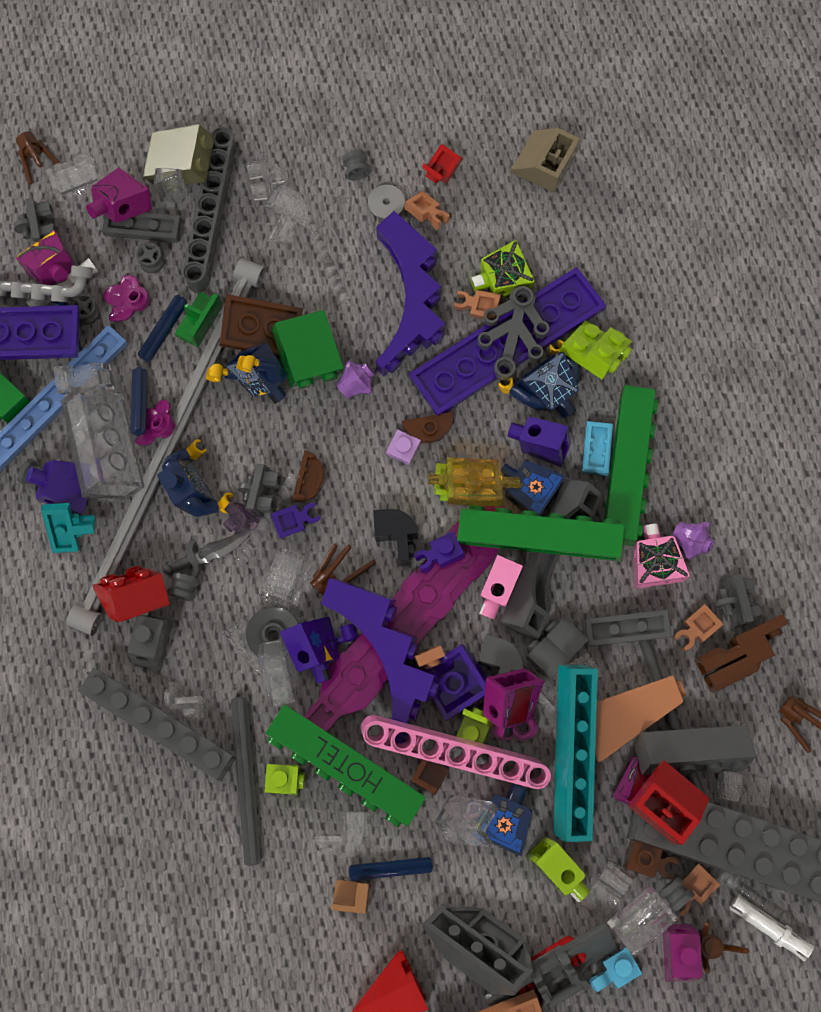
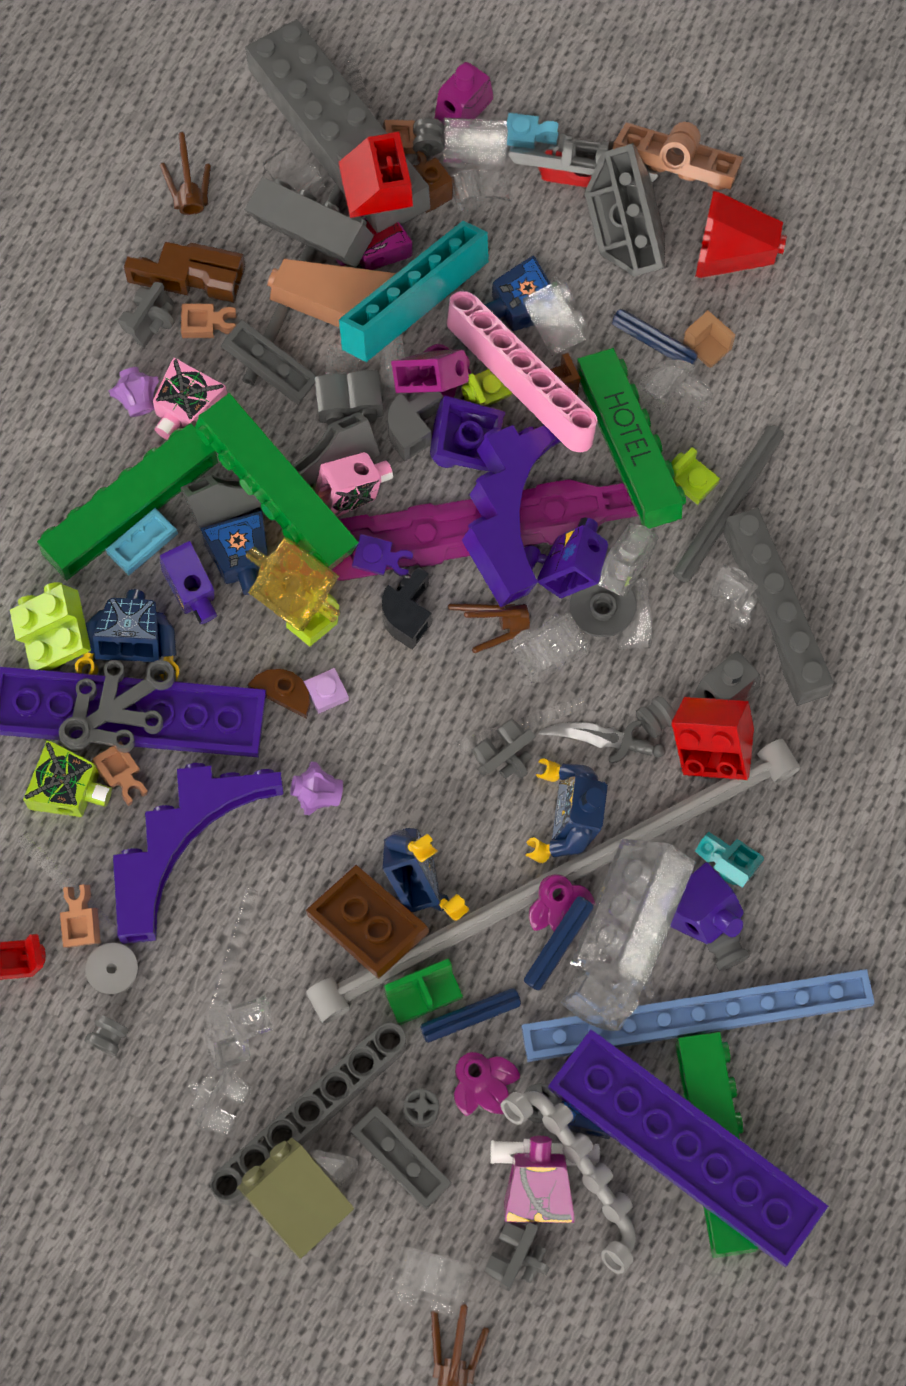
camera: 145 degrees left, 5 degrees down
magenta torso [86,168,152,223] -> none
clear purple tile [223,501,260,533] -> none
dark purple plate [270,503,321,539] -> none
green brick [272,310,344,389] -> none
reddish brown plate [292,450,325,502] -> none
nougat plate [414,645,445,669] -> none
lime torso [526,836,590,902] -> none
reddish brown plant [699,921,749,974] -> none
white pin [729,893,814,961] -> none

